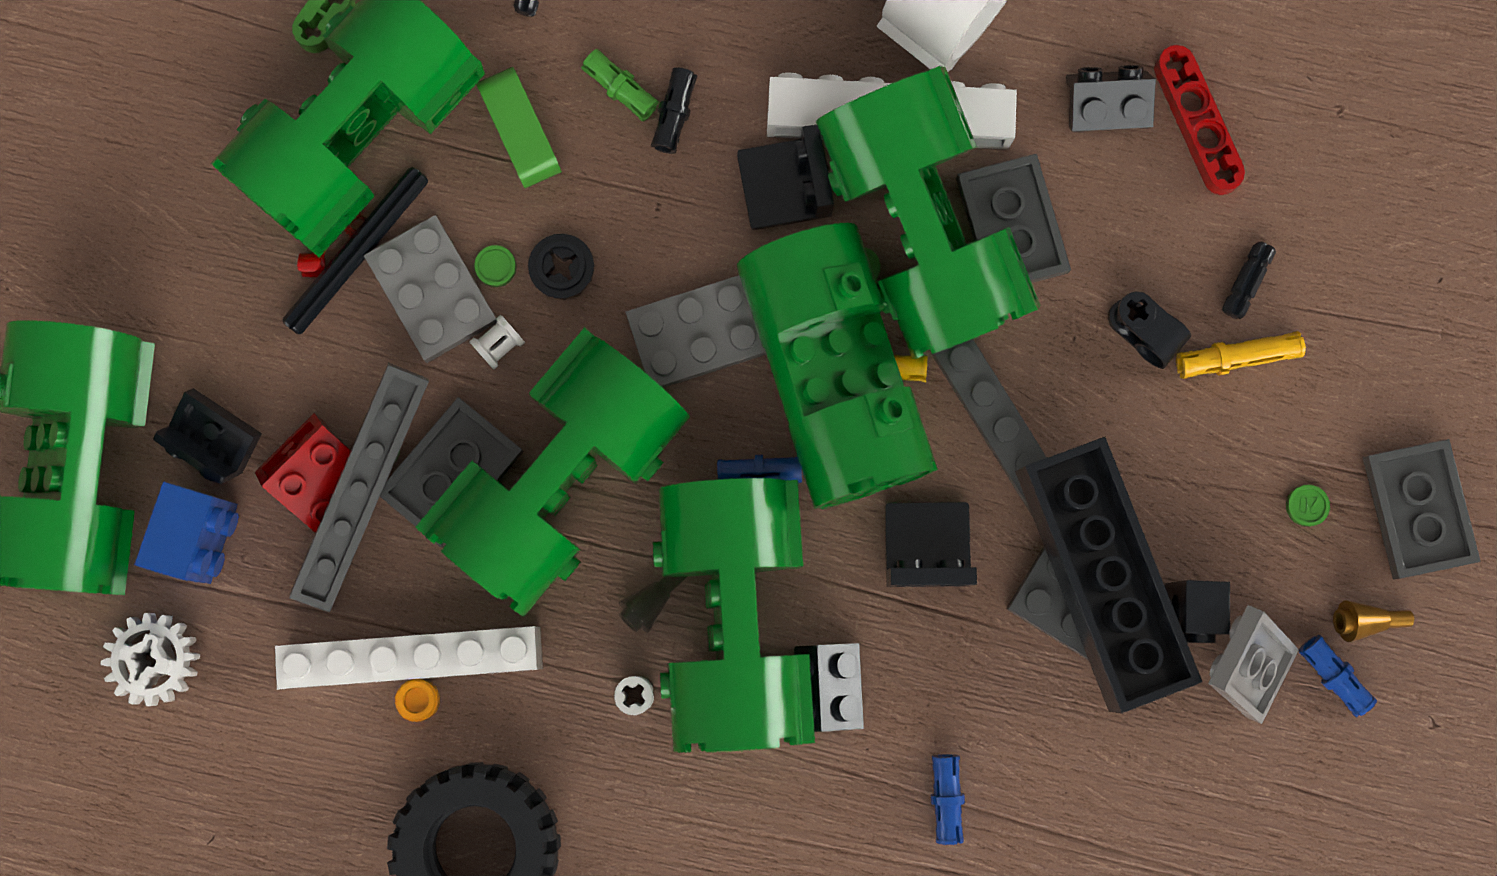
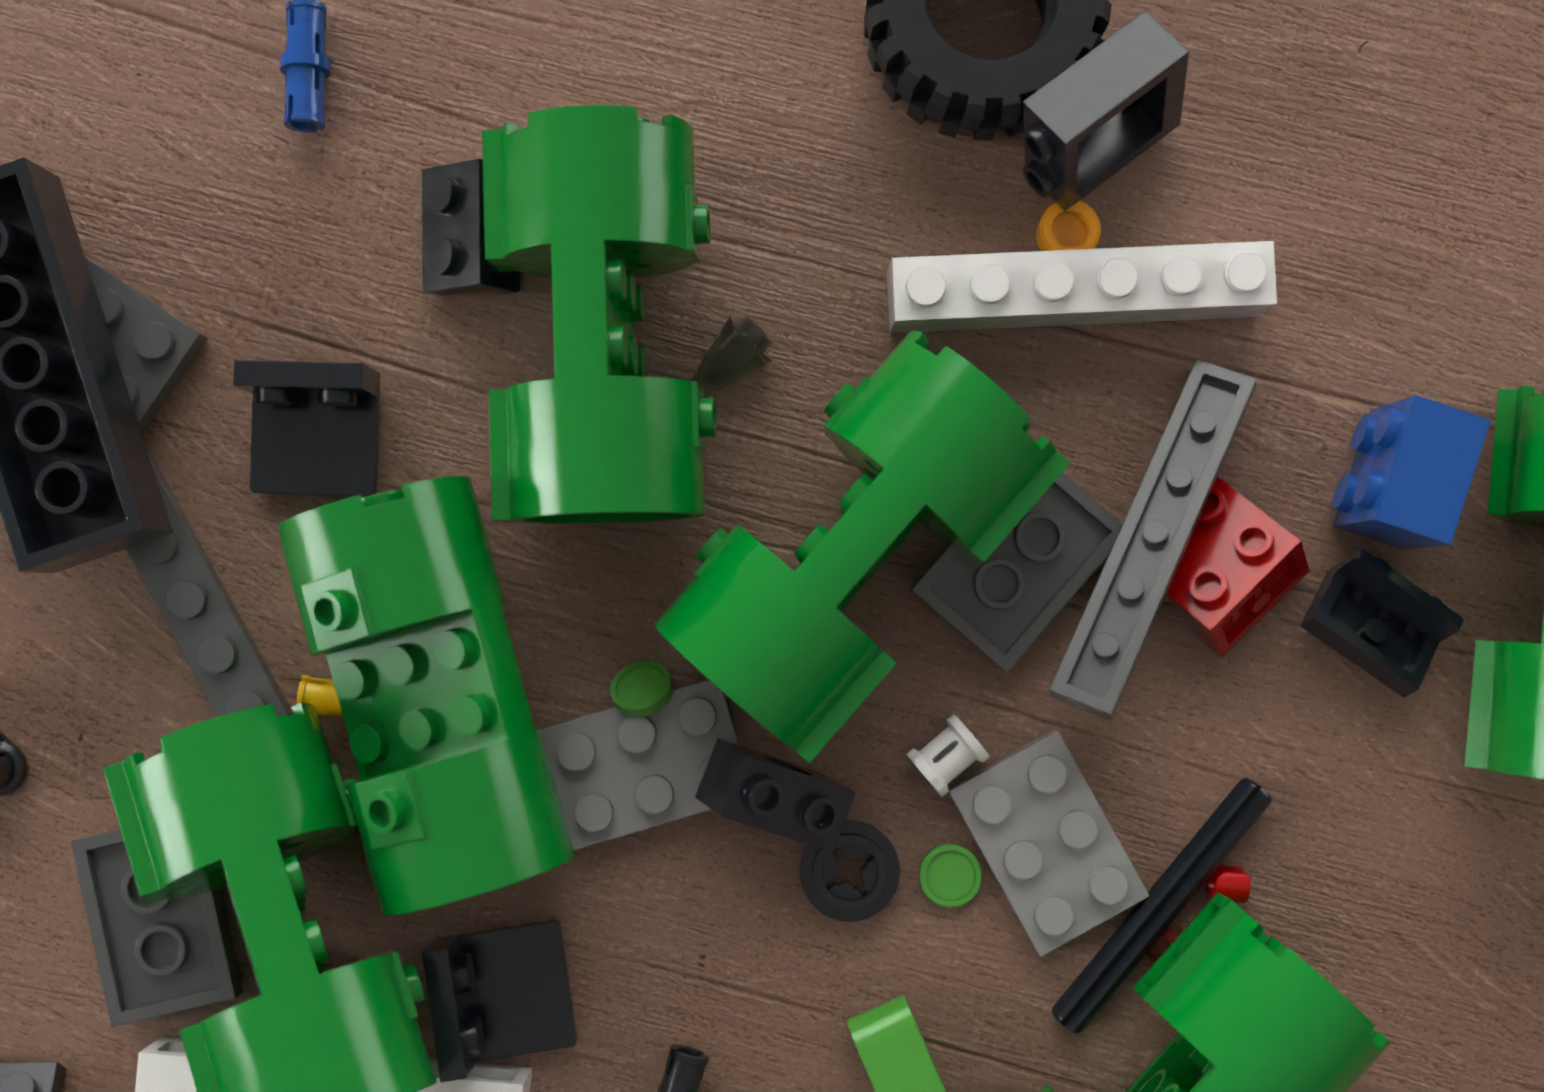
camera: 175 degrees left, 5 degrees up
white gear [101,613,200,706] -> none
white bush [614,676,654,715] -> none
blue pin [717,454,802,483] -> none
none -> bright green piece [610,660,674,717]
none -> black brick [695,738,856,852]
none -> black window [1022,11,1189,211]

